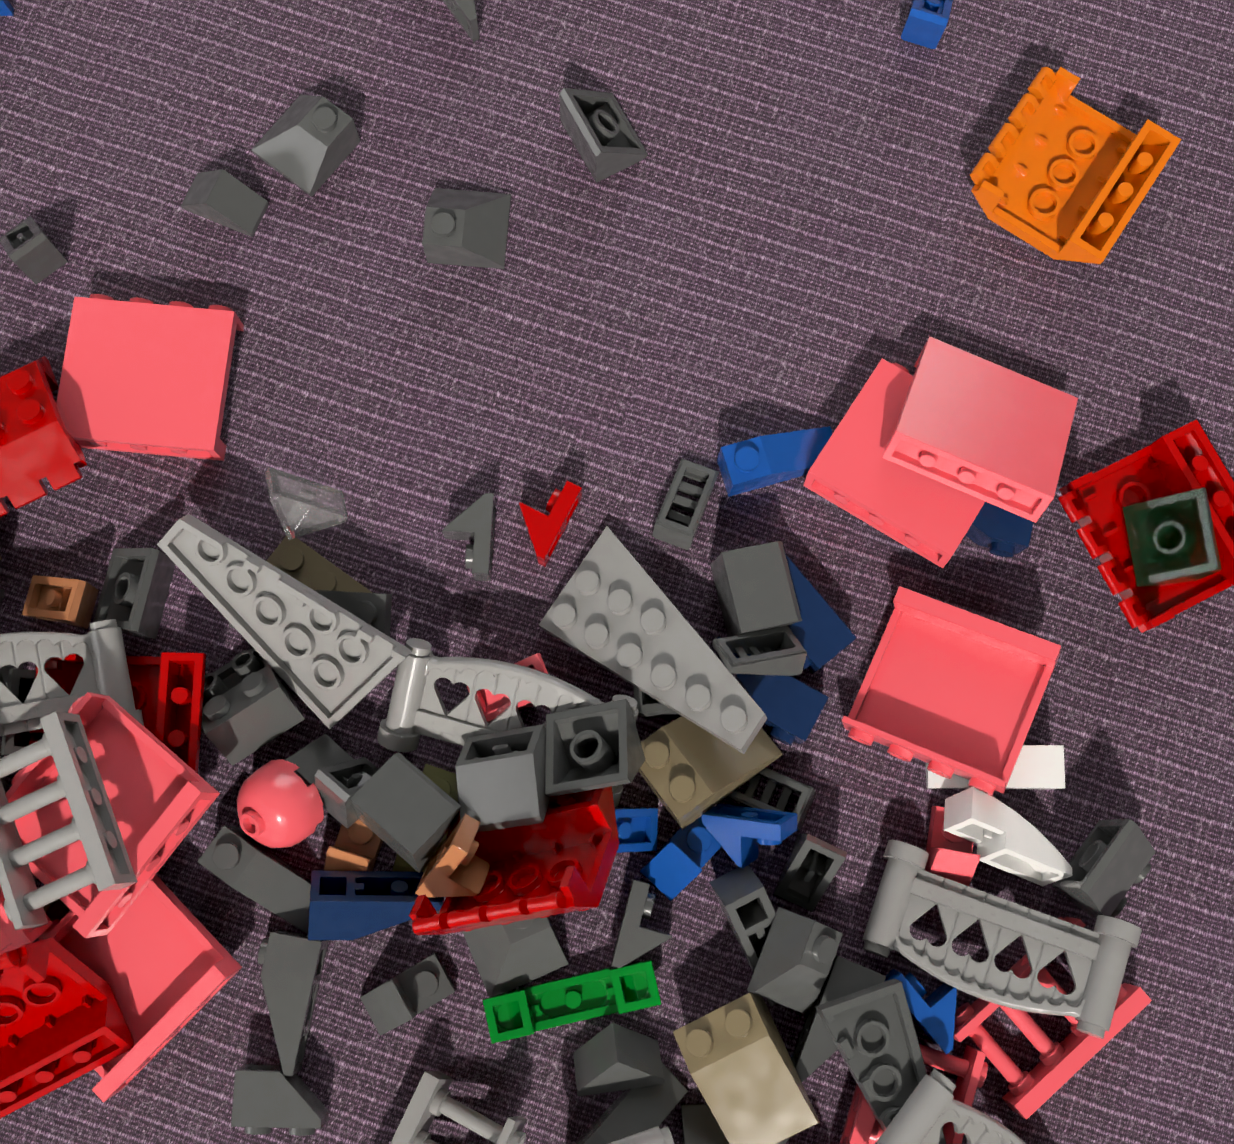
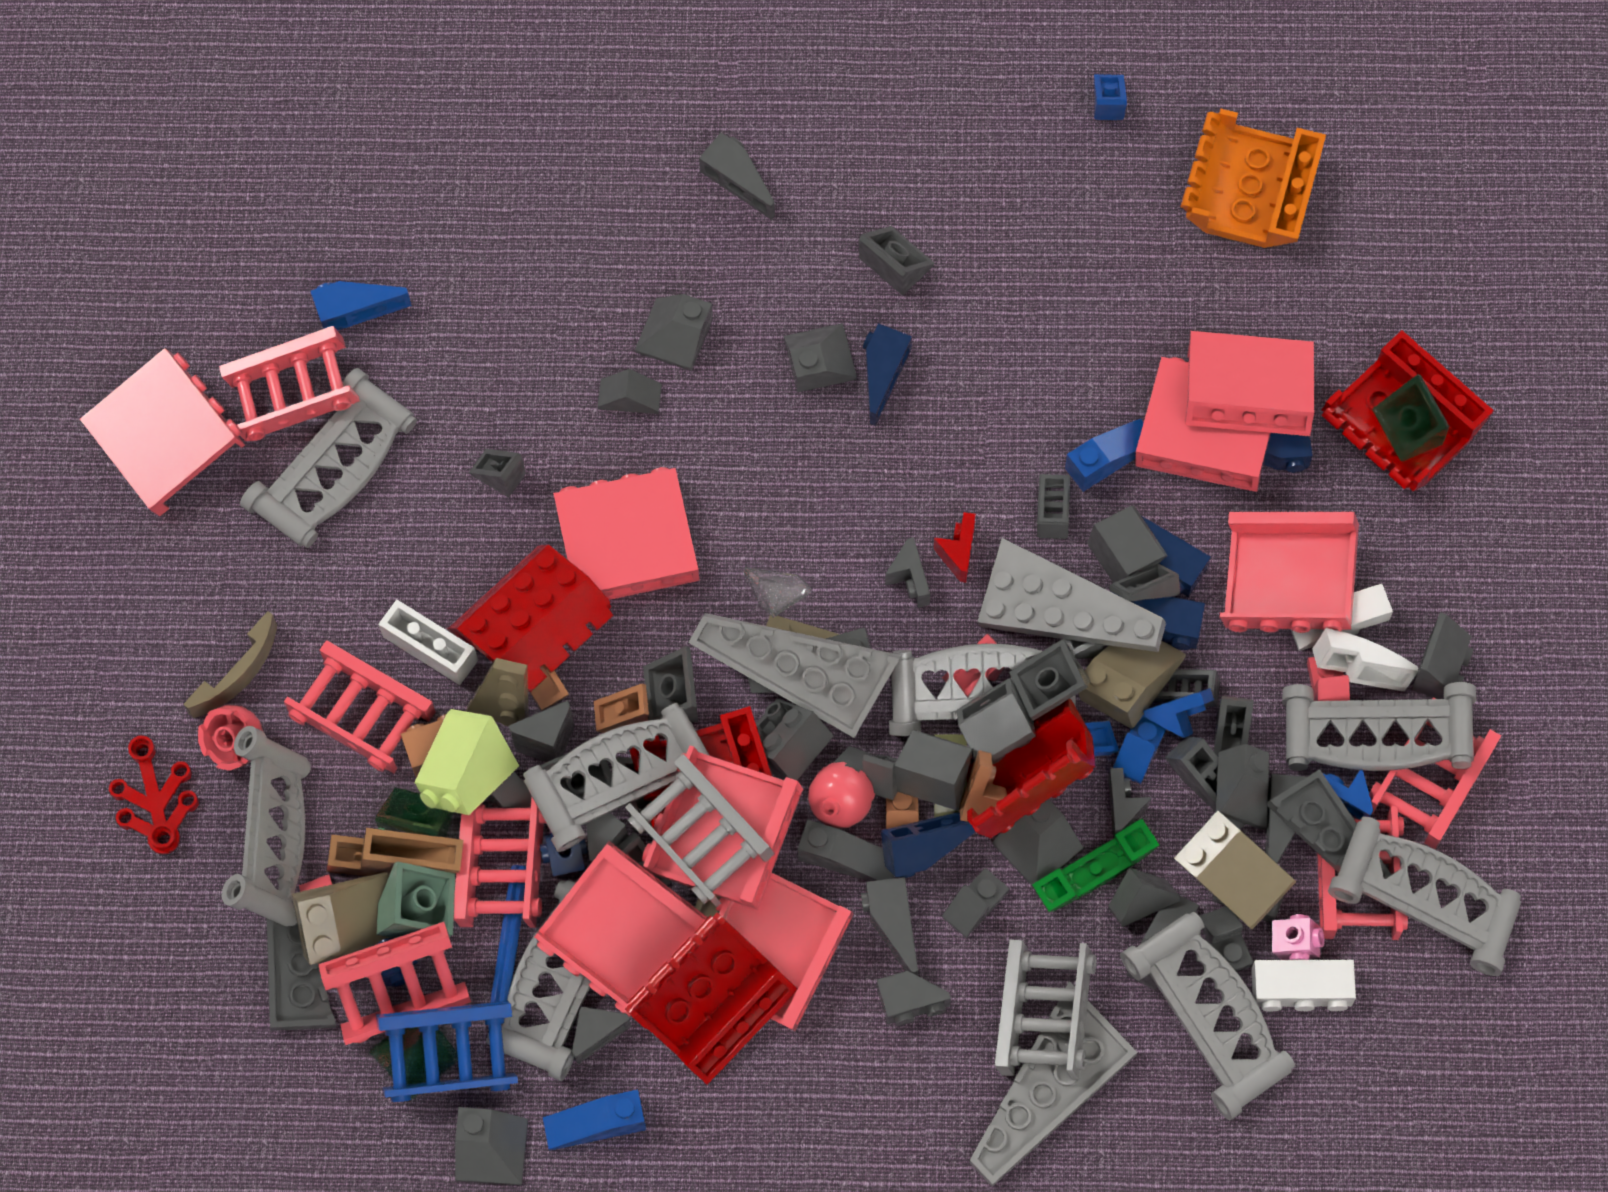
camera: 10 degrees left, 10 degrees down
none -> dark blue slope [863,323,912,426]

